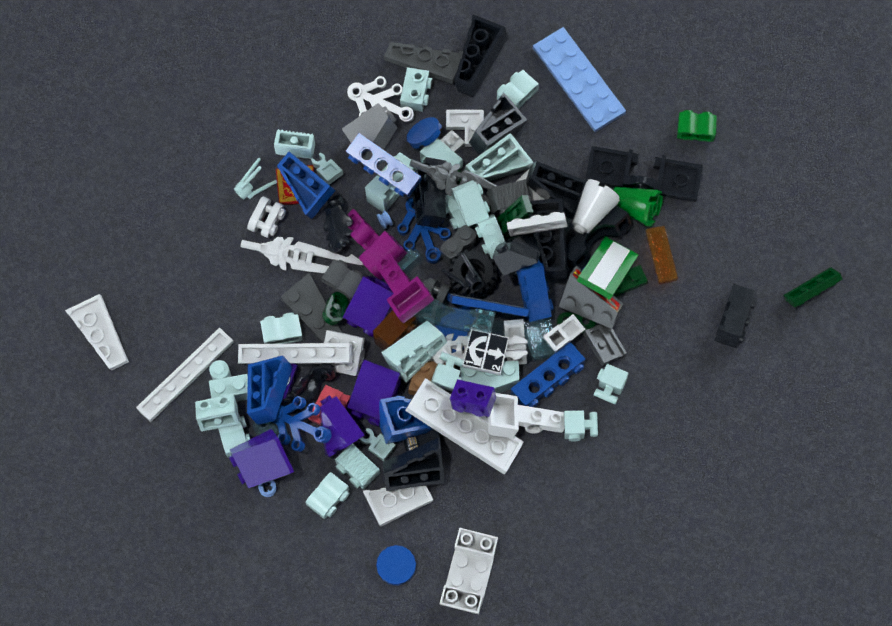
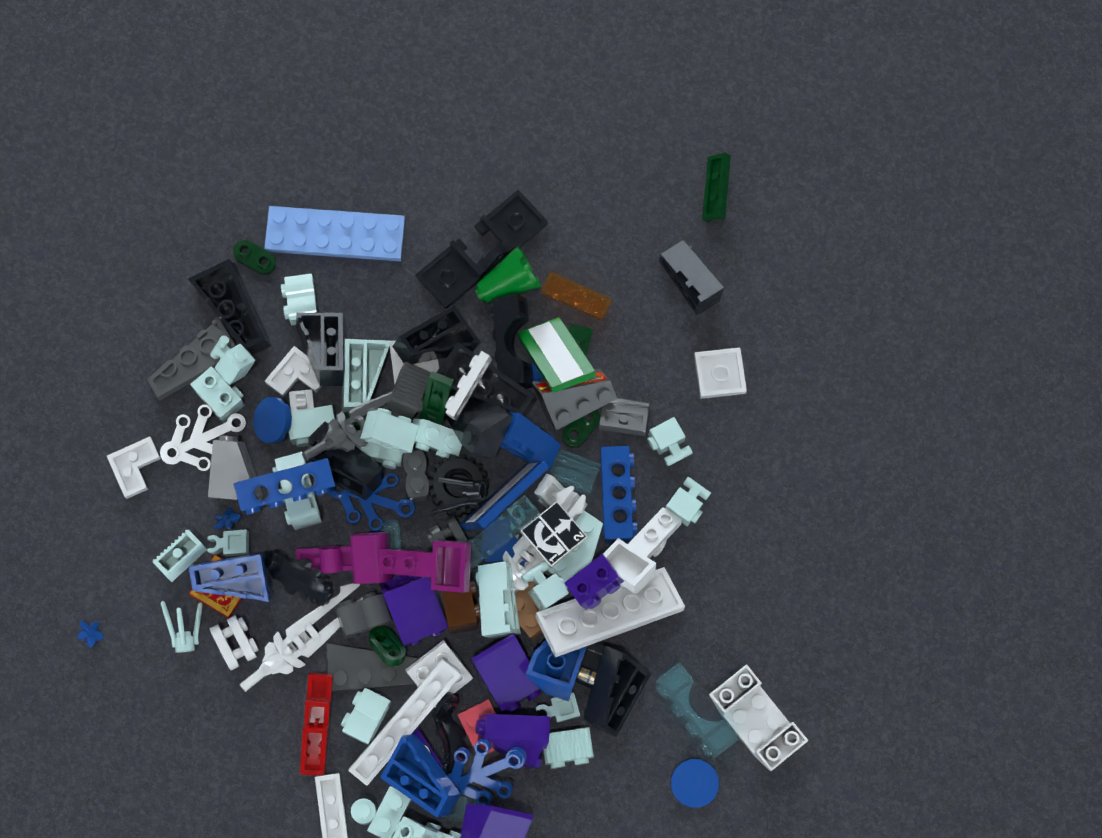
camera: 60 degrees left, 5 degrees up
light aqua brick [306,472,350,519] -> none
white wing [363,486,433,527] -> none
light blue bush [376,210,393,229] -> none
white brick [543,314,585,353] -> none
white cone [572,179,620,234] -> none
green brick [677,110,717,142] -> none
none -> blue plant [76,620,105,648]
none -> white plate [107,437,161,499]
none -> light aqua brick [210,336,255,385]
none -> blue plant [214,508,241,530]
none -> dark green plate [233,240,276,276]
none -> red slope [300,673,333,776]
none -> clear light blue arch [655,662,739,759]
none -> white tile [694,347,747,399]

